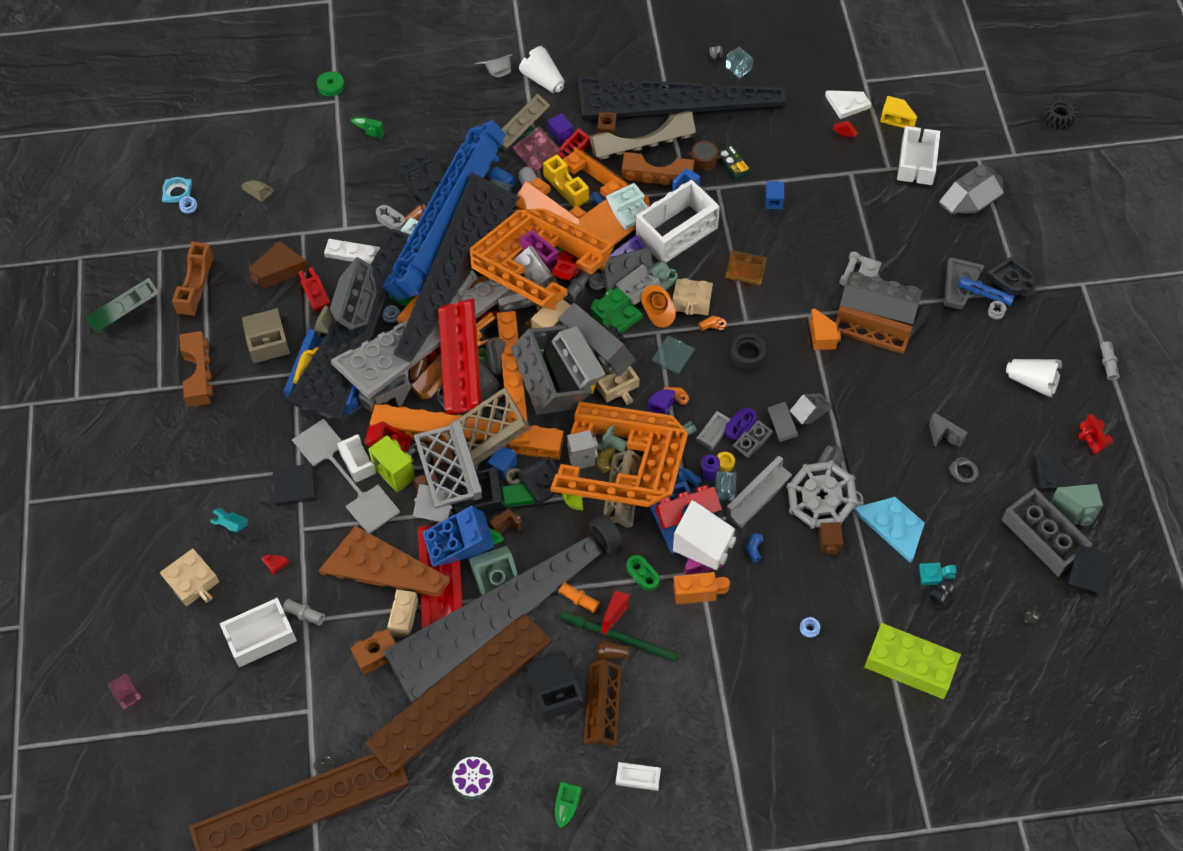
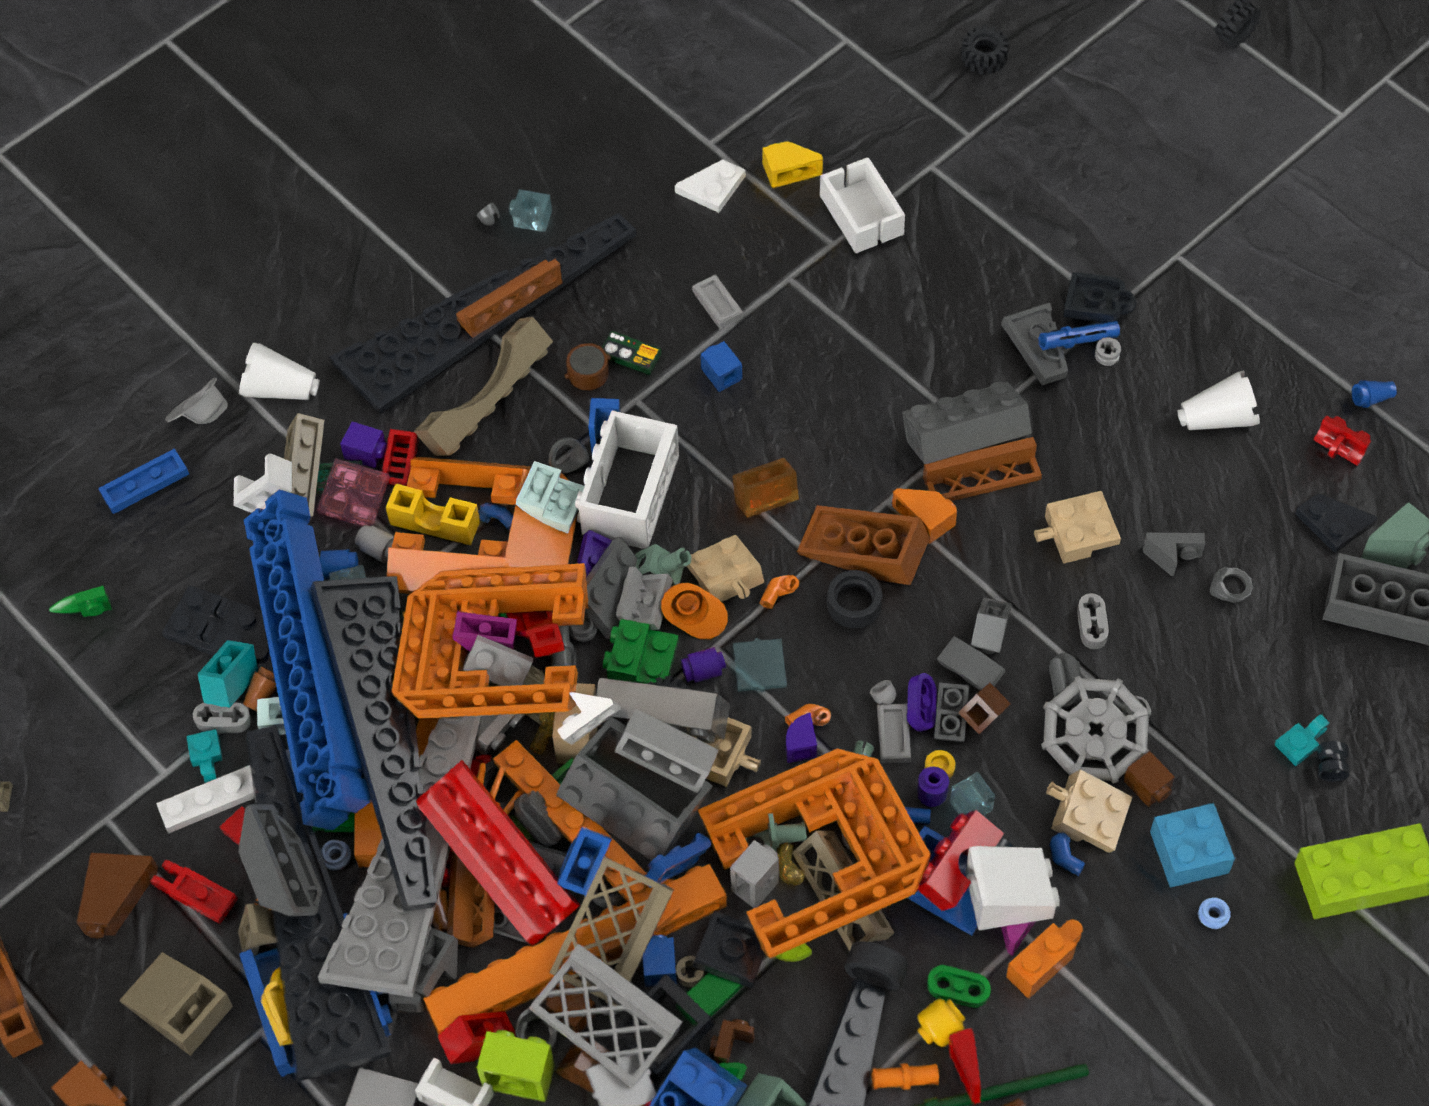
camera: 35 degrees left, 0 degrees up
reddish brown brick [597,112,616,135] -> none
dark orange arch [622,152,694,185] -> none
light grey fence [726,456,792,529] -> none
red tile [833,121,858,137] -> none
light grey plate [839,252,882,286] -> none
medium azure wing [854,497,924,563] -> none
wedge [939,164,1004,215] -> none
light grey pin [1100,341,1120,380] -> none
none -> blue plate [98,449,189,514]
none -> teal plate [186,729,223,783]
none -> teal brick [197,640,259,708]
none -> white panel [234,453,292,513]
none -> dark orange fence [456,259,562,338]
none -> dark grey piece [549,437,589,473]
none -> white slope [557,692,621,745]
none -> blue slope [557,827,611,896]
none -> blue plate [645,833,711,889]
none -> dark purple brick [680,647,726,683]
none -> light grey tile [692,274,743,329]
none -> dark orange slope [797,505,930,585]
none -> light grey hinge [870,680,896,705]
none -> yellow head [917,999,965,1047]
none -> reddish brown brick [958,683,1011,734]
none -> tan plate [1034,491,1121,564]
none -> tan plate [1046,769,1132,853]
none -> light grey beam [1077,593,1109,649]
none -> dark azure brick [1150,803,1235,888]
none -> blue cone [1352,380,1397,408]

